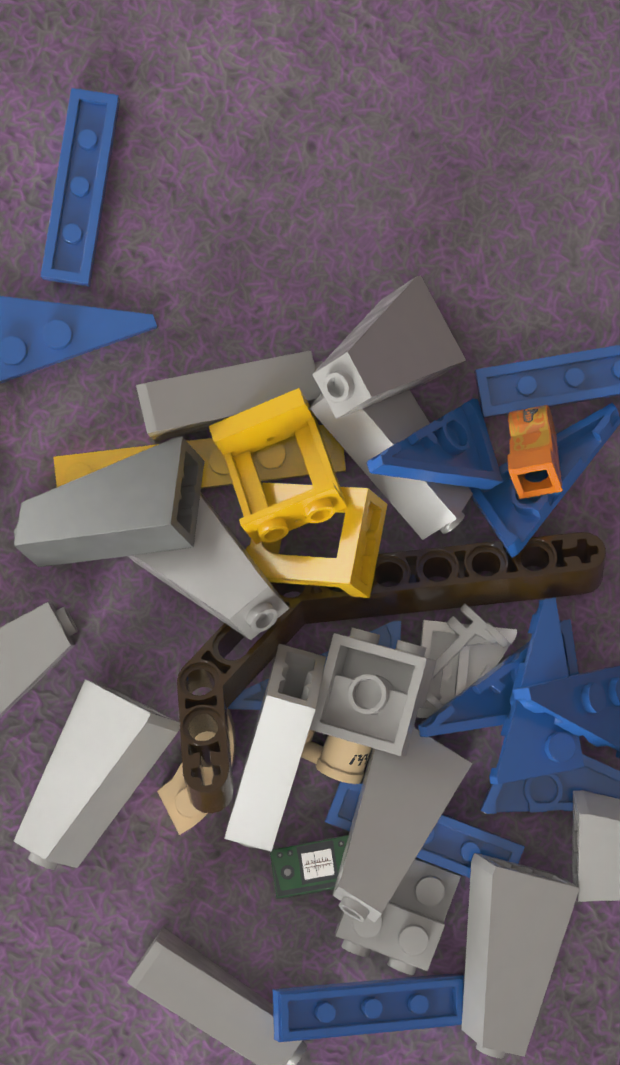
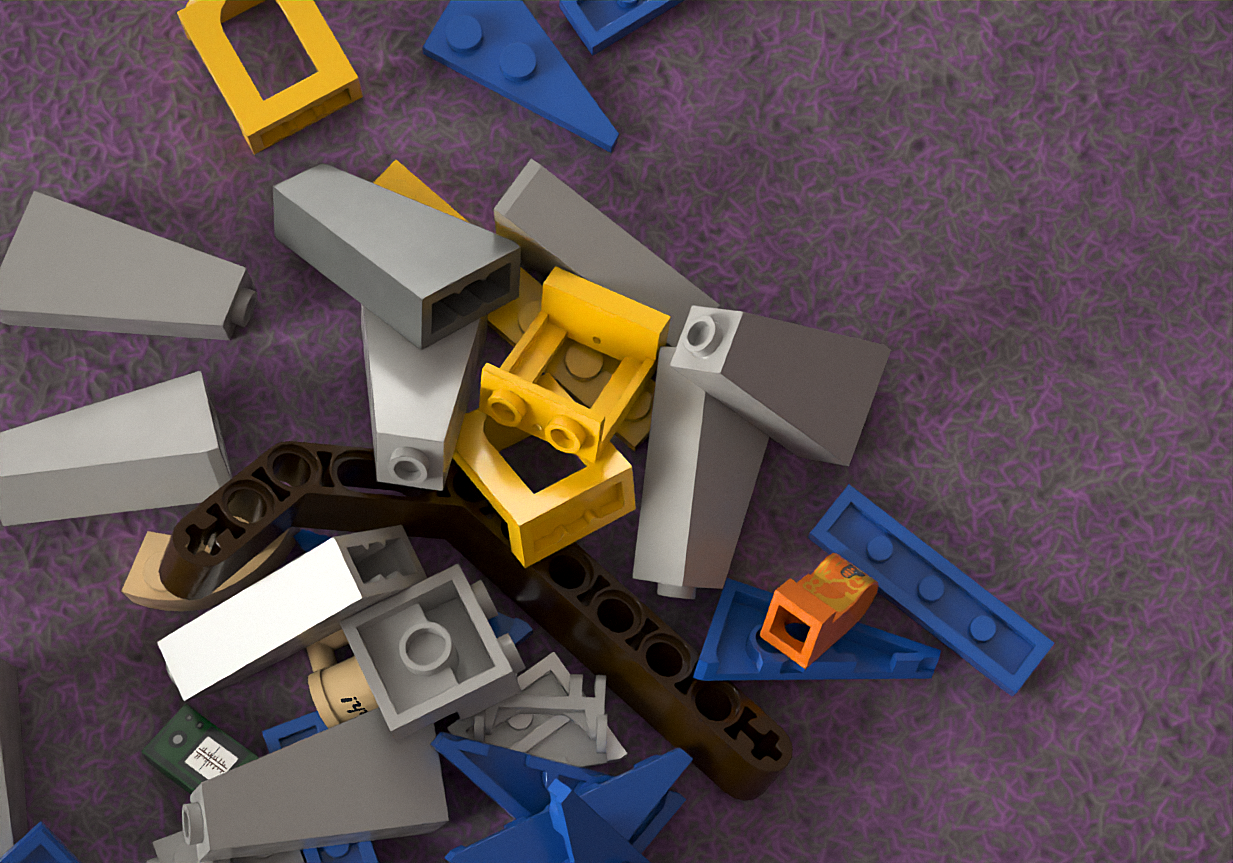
camera: 40 degrees right, 10 degrees down
blue wing [367,398,503,490] -> none

